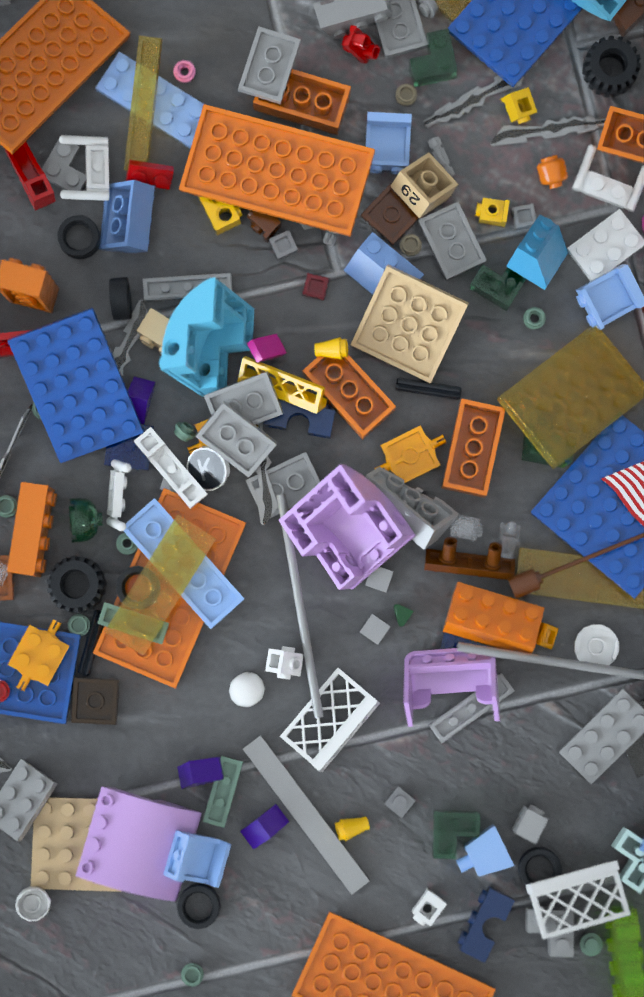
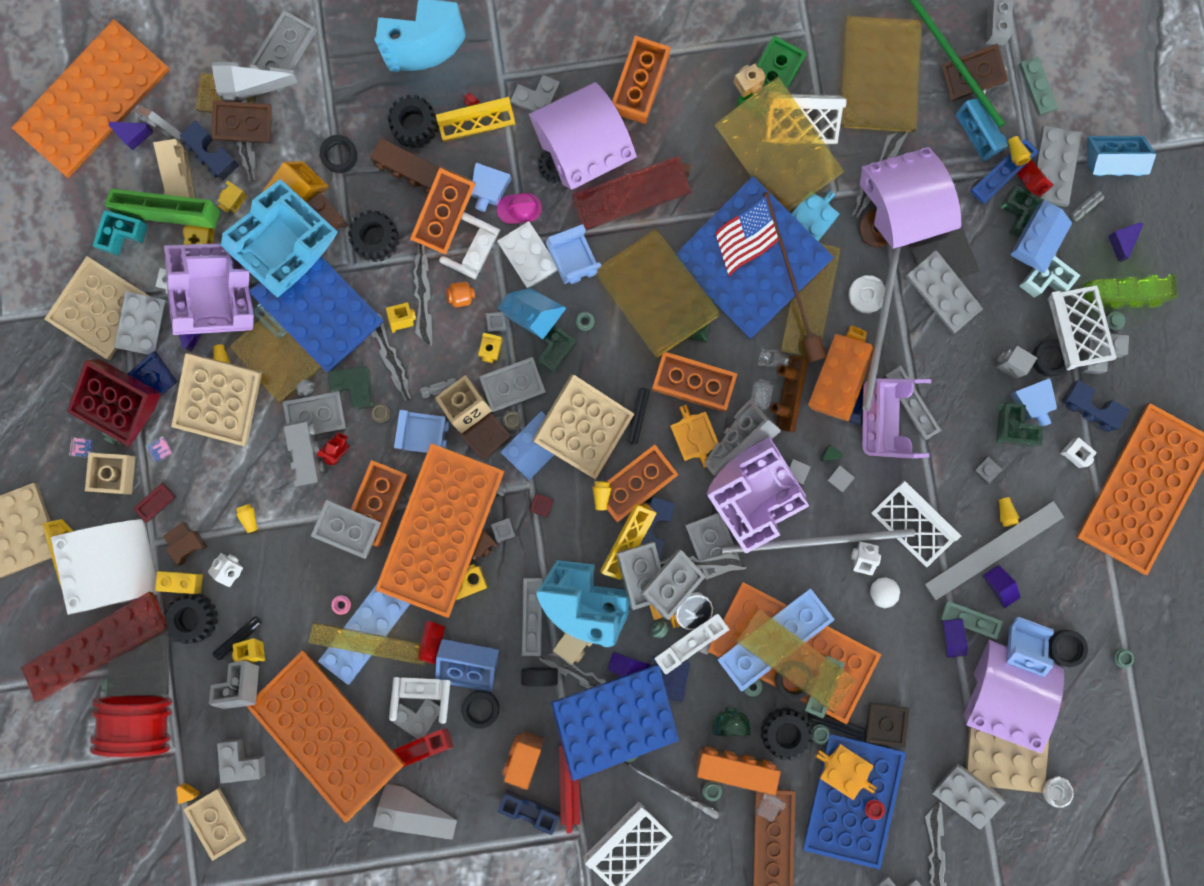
camera: 85 degrees left, 0 degrees up
white plate [106,459,131,531] -> none
dark pink tile [247,333,287,363] -> none

